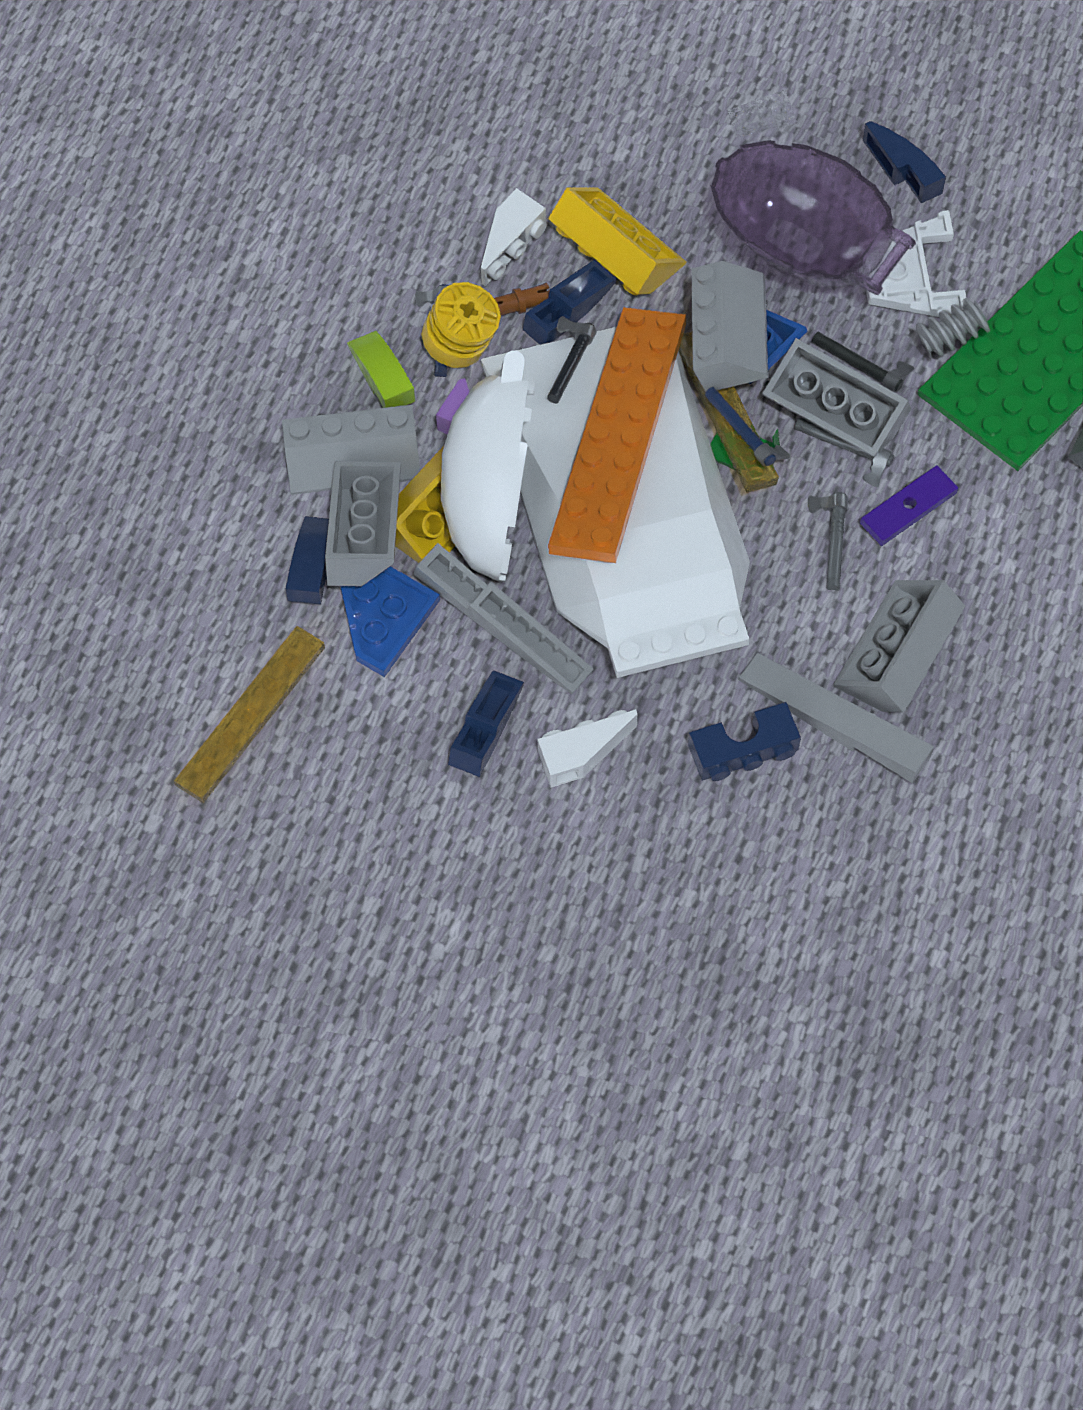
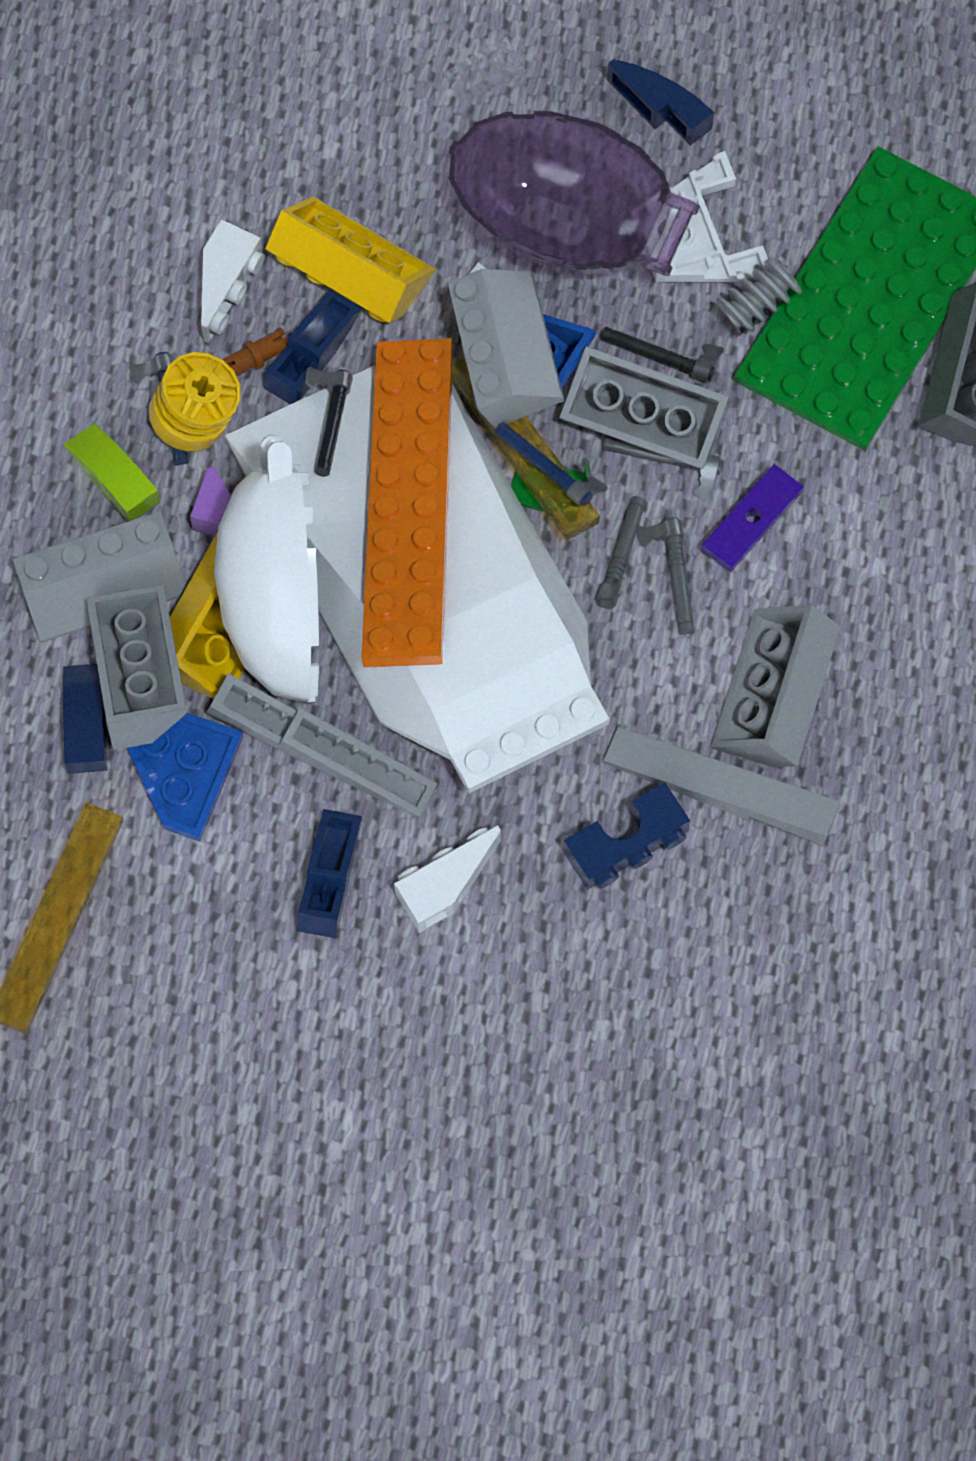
camera: 15 degrees left, 5 degrees up
none -> dark grey piece [596,496,646,609]

